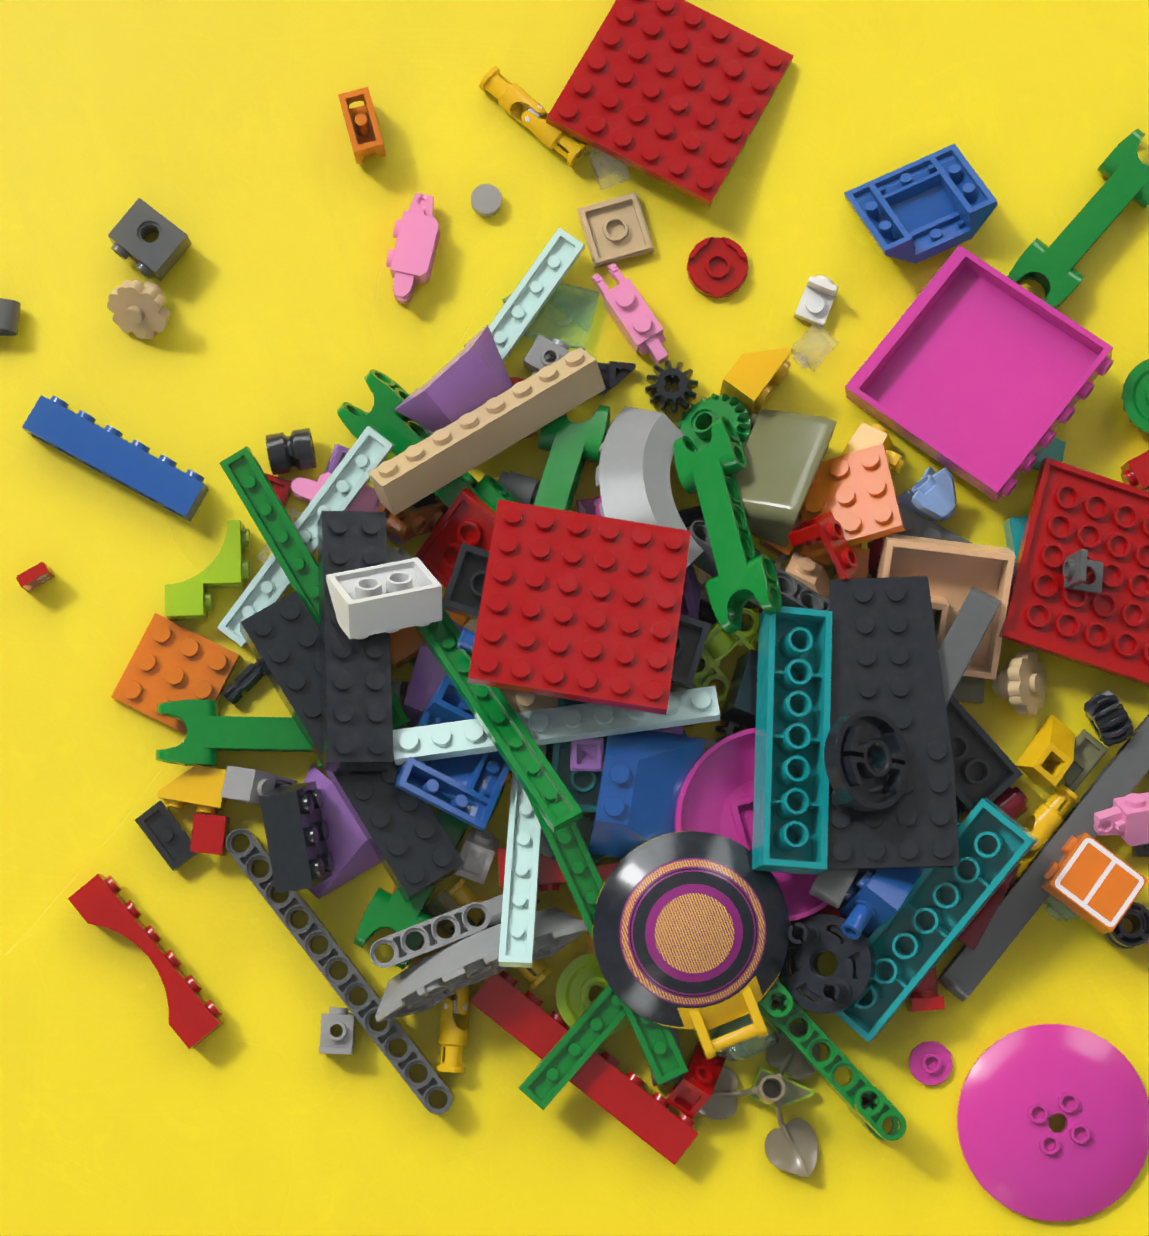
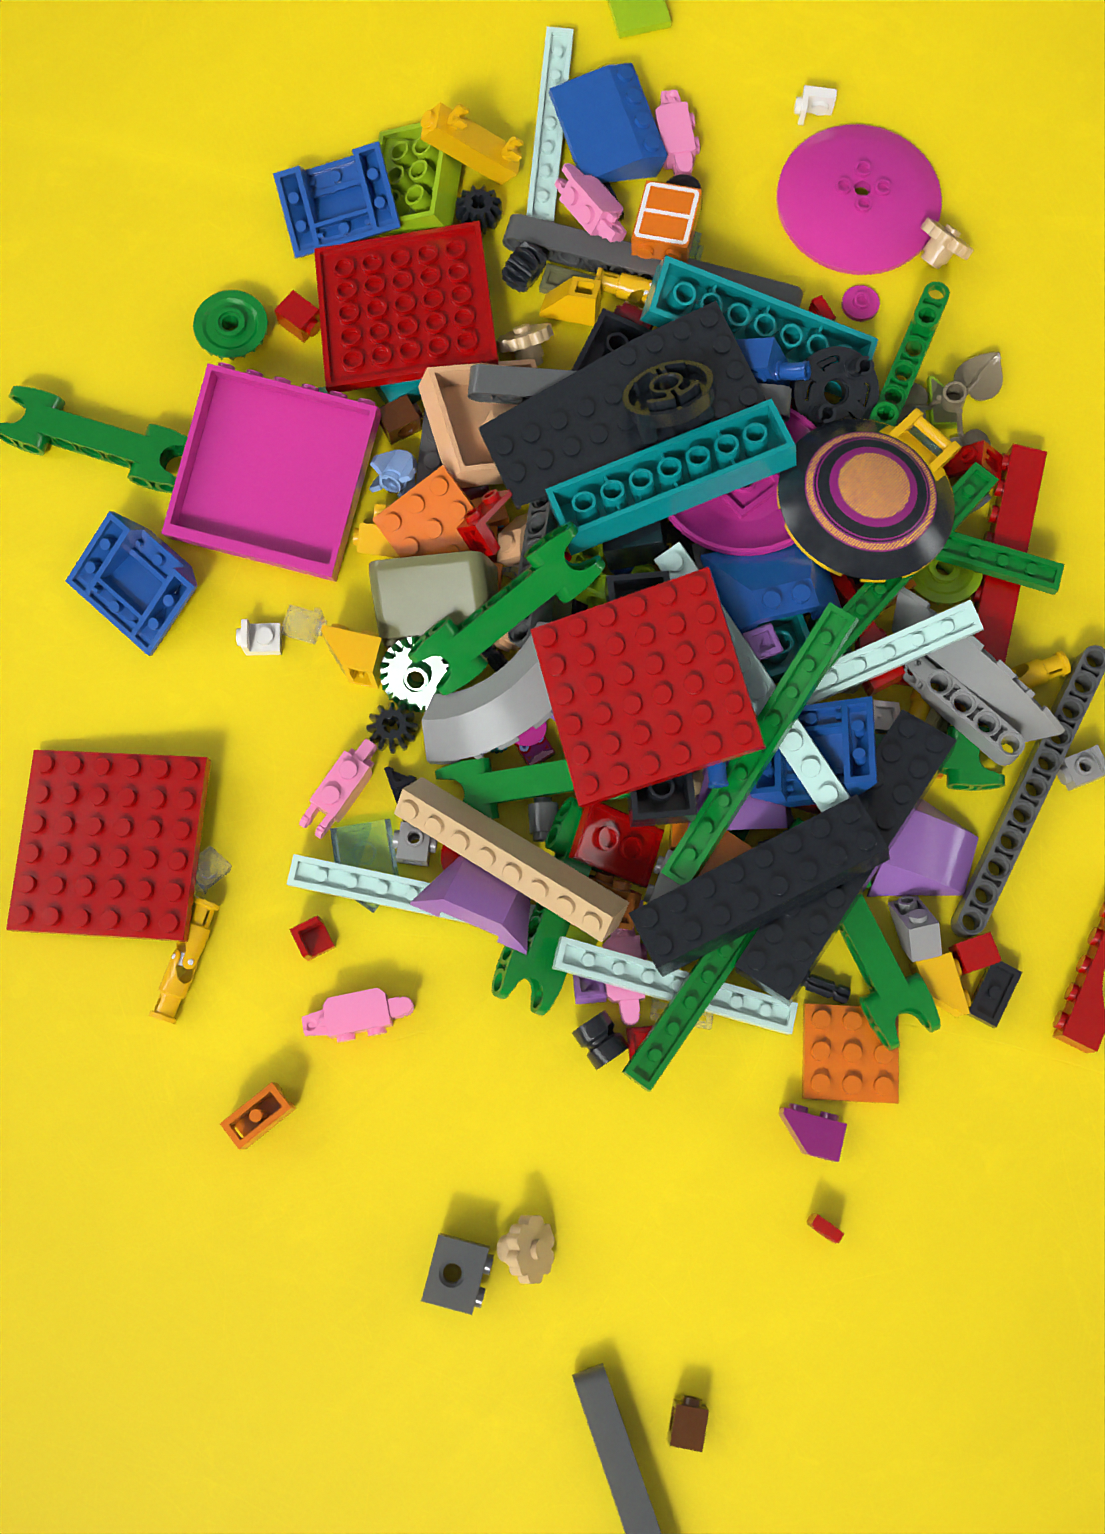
camera: 115 degrees left, 5 degrees down
blue brick [22,395,209,522] -> none
lime arch [165,520,250,621] -> none
black brick [259,781,334,893] -> none
white slope [326,557,442,639] -> none
light grey tile [471,184,502,217] -> none
tan tile [577,192,654,269] -> none
red tile [686,237,748,299] -> none
dark grey bracket [1063,549,1103,594] -> none
none -> red panel [289,915,336,961]
none -> reddish brown brick [379,394,423,445]
none -> magenta slope [779,1103,847,1162]
none -> tan plant [921,217,974,269]

